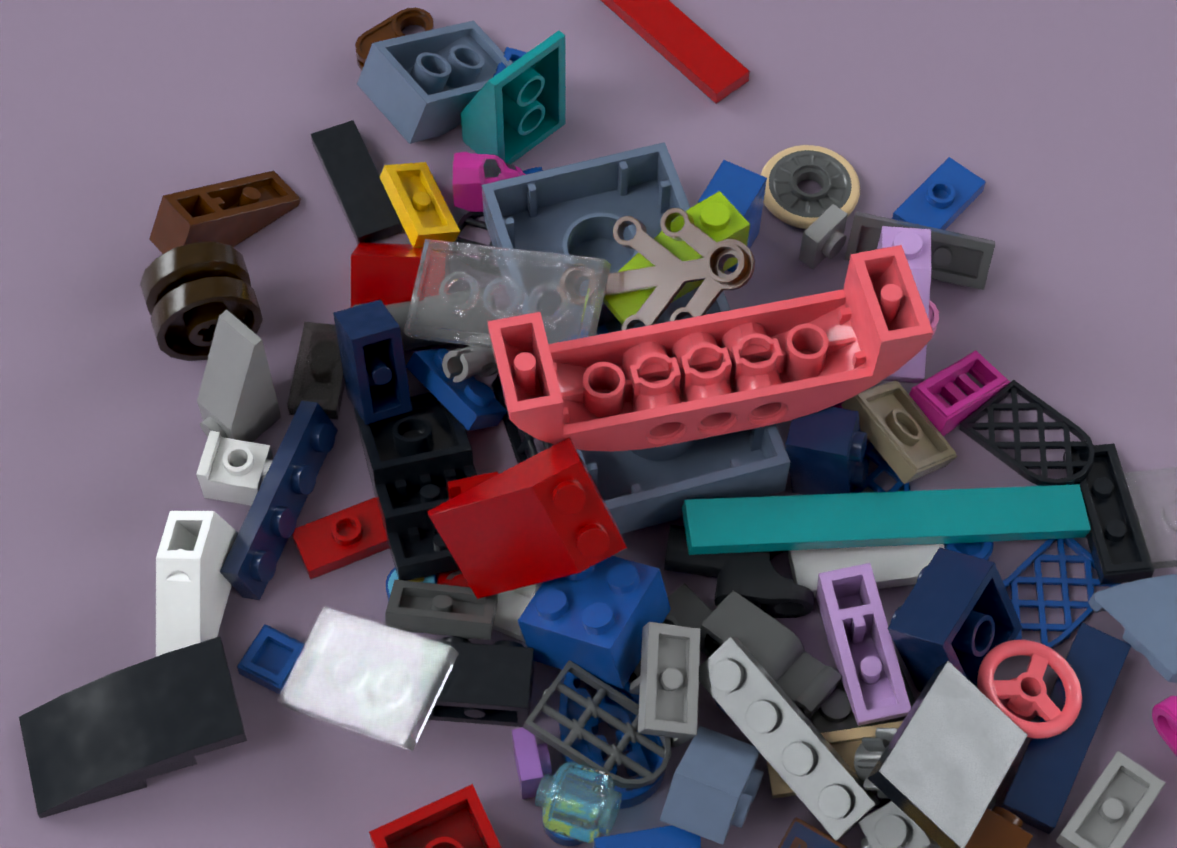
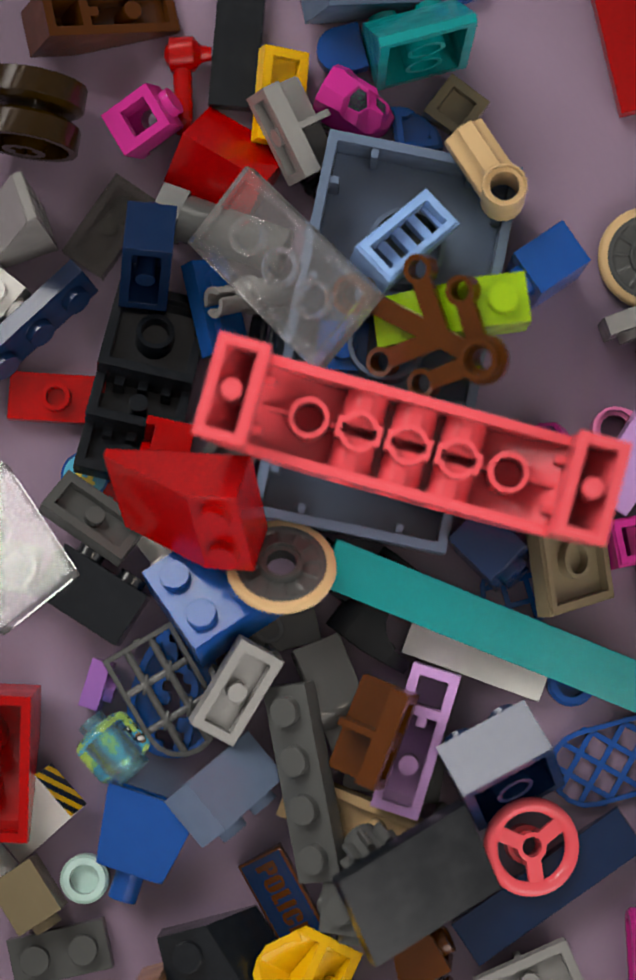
camera: 30 degrees right, 25 degrees up
none -> dark pink brick [101,83,184,159]
none -> red piece [164,36,212,136]
none -> dark grey wheel [226,520,337,614]
none -> light grey panel [246,76,331,187]
none -> blue tile [317,21,369,74]
none -> reddish brown panel [329,674,420,791]
none -> light blue slope [350,188,460,295]
none -> dark tan plate [422,74,490,136]
none -> tan piece [445,118,527,221]

